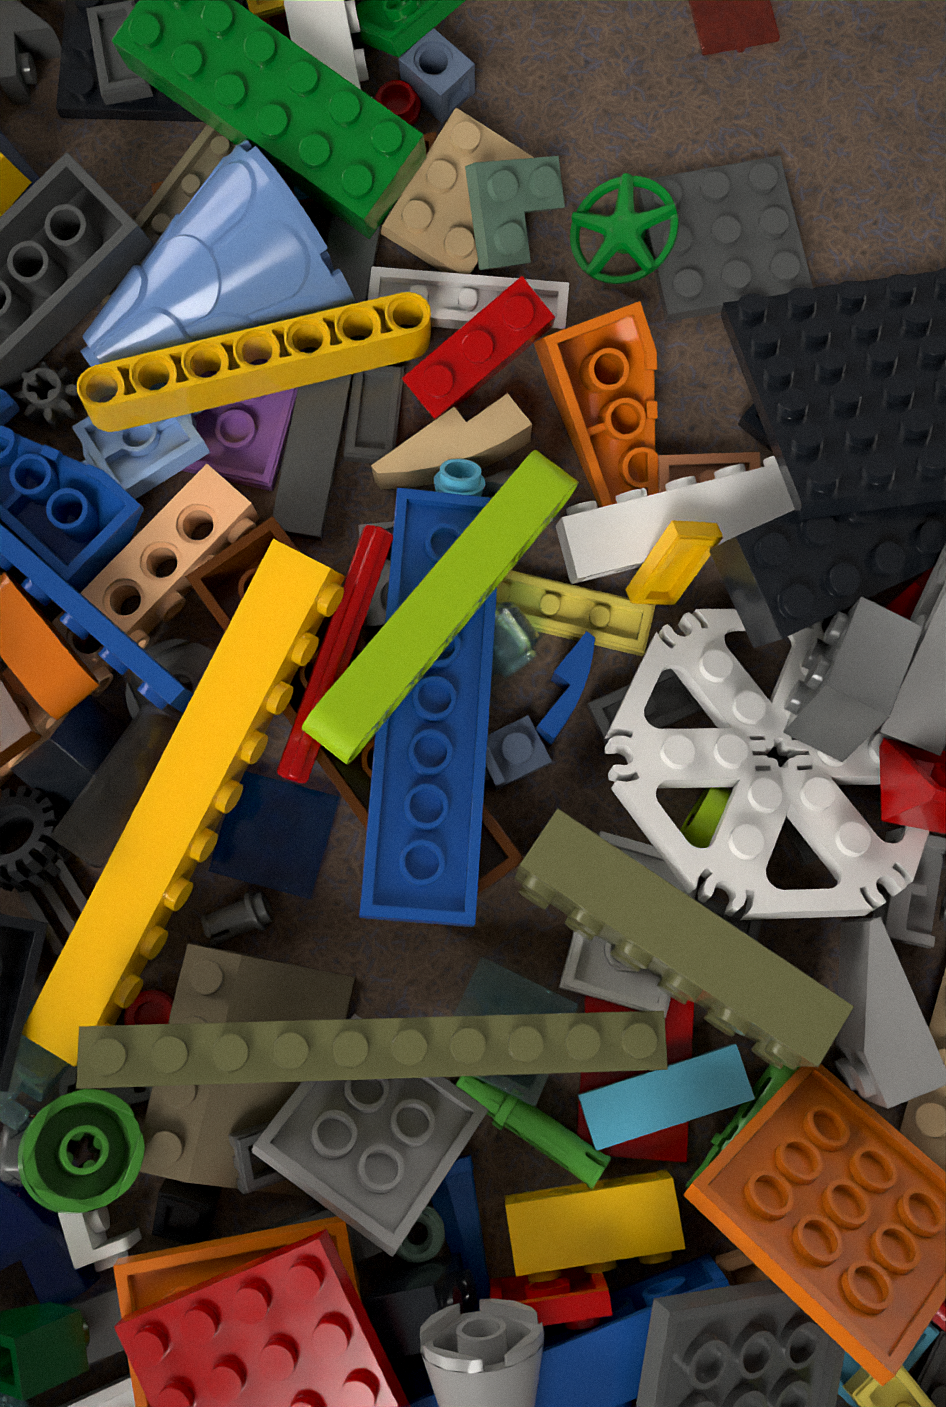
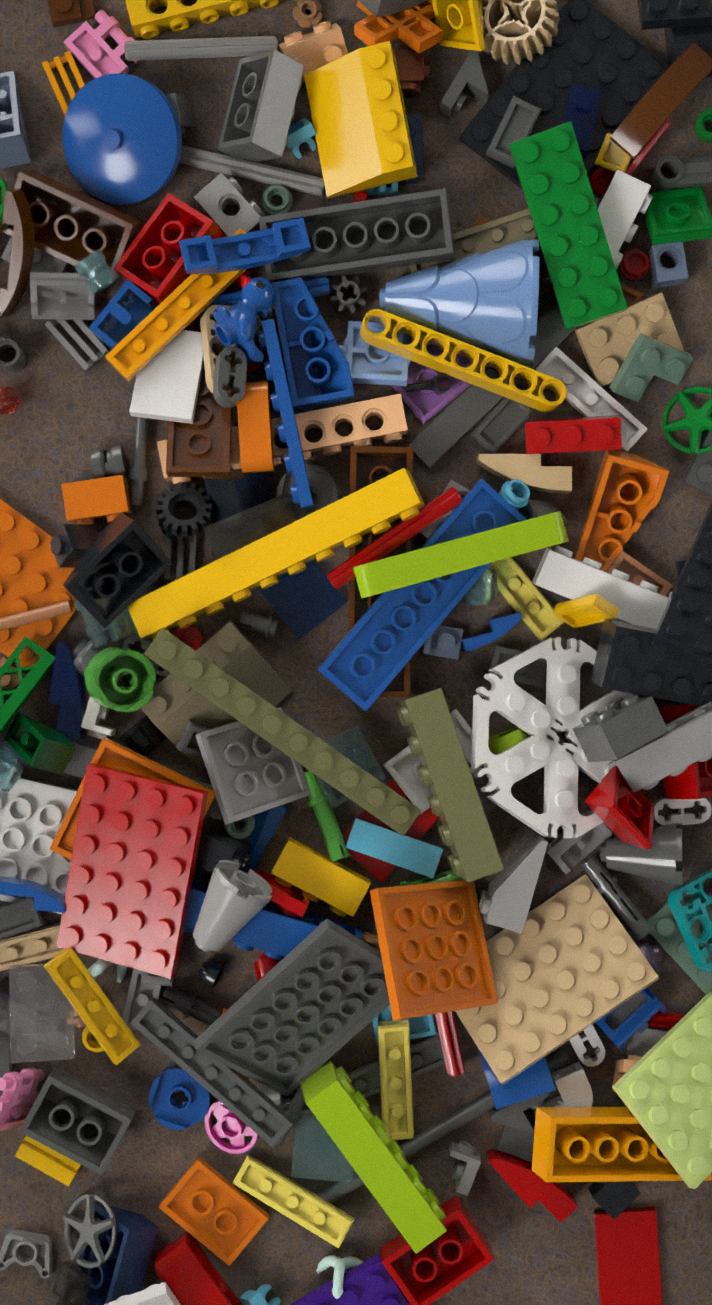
camera: 35 degrees right, 10 degrees up
none -> black hand [406,373,450,395]

